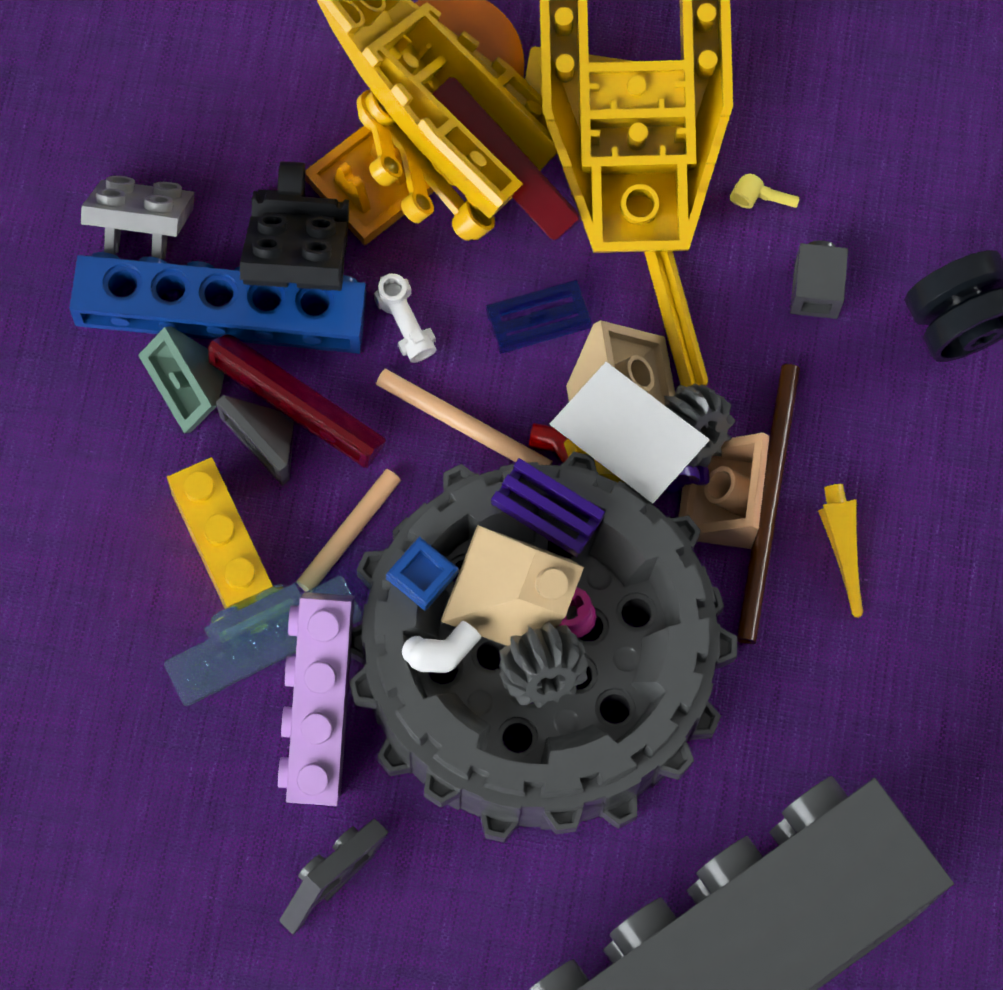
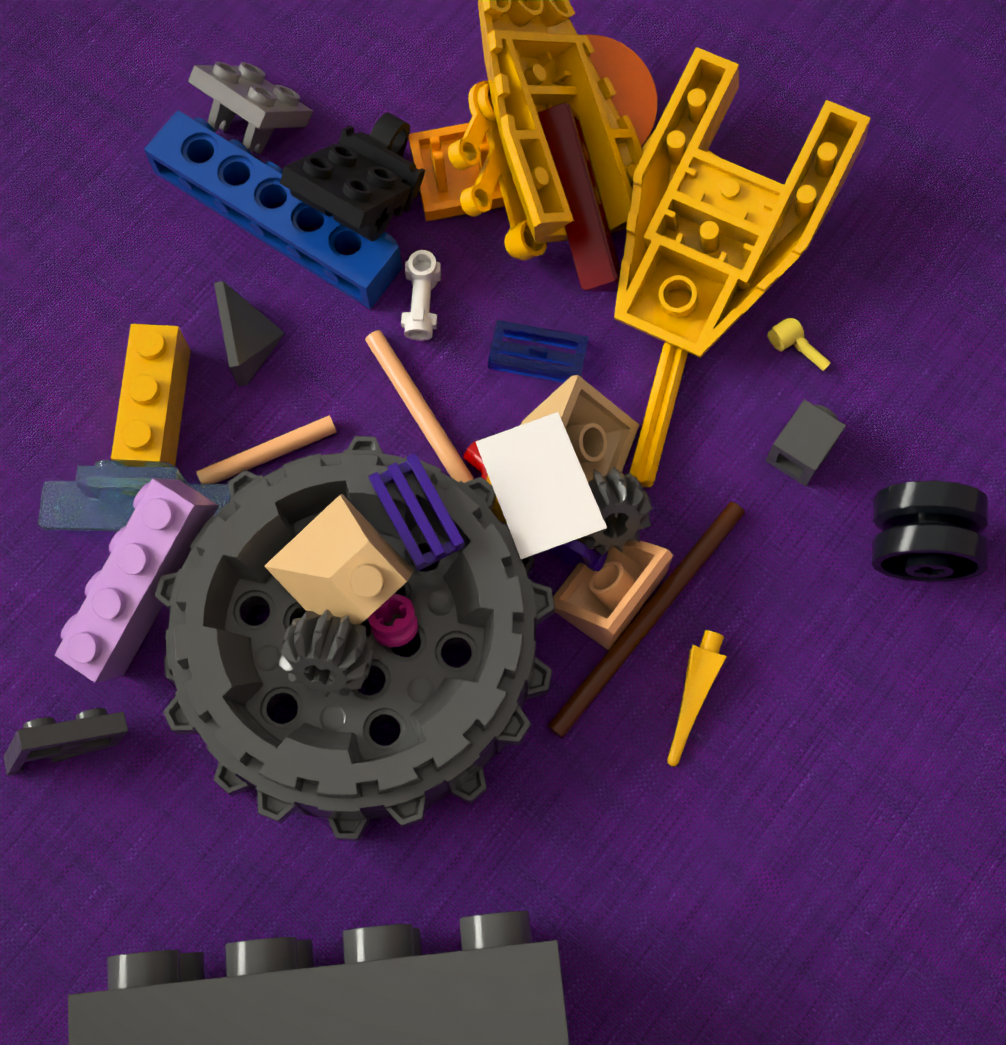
camera: 35 degrees right, 0 degrees up
sand green slope [138,326,225,434] -> none
dark red slope [208,334,386,468] -> none
blue tile [386,536,459,611] -> none
white arm [402,621,481,673] -> none

